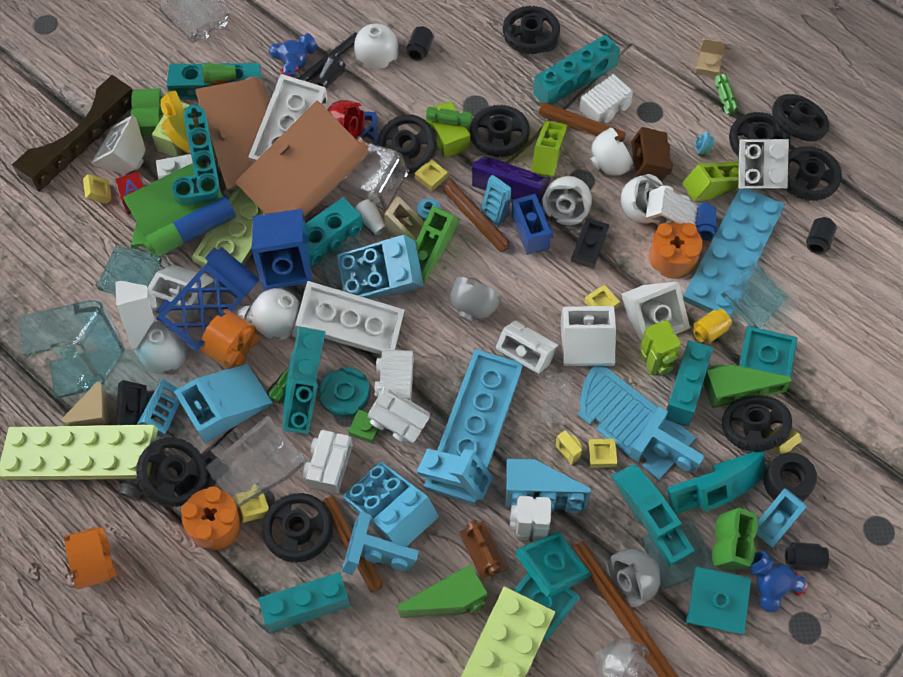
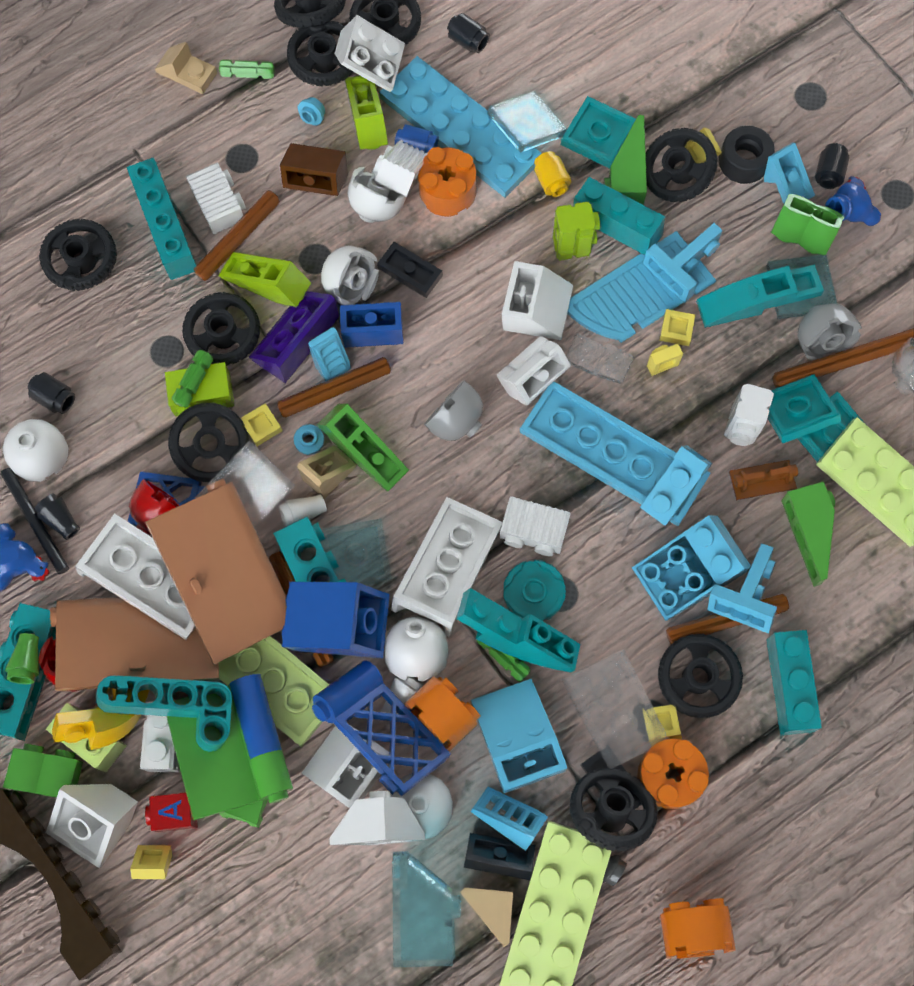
camera: 75 degrees left, 10 degrees up
clear light blue tile [97,245,163,294] -> none
white brick [303,430,353,494] -> none
medium azure slope [337,235,424,299] -> none
bright green plate [348,409,380,444] -> none
white brick [367,386,430,443] -> none
medium azure slope [505,459,591,513] -> none
light yellow plate [584,284,620,310] -> none
white cylinder [590,127,634,176] -> none
white slope [621,282,690,341] -> none
teal slope [667,451,766,515] -> none
teal plate [686,567,751,635] -> none

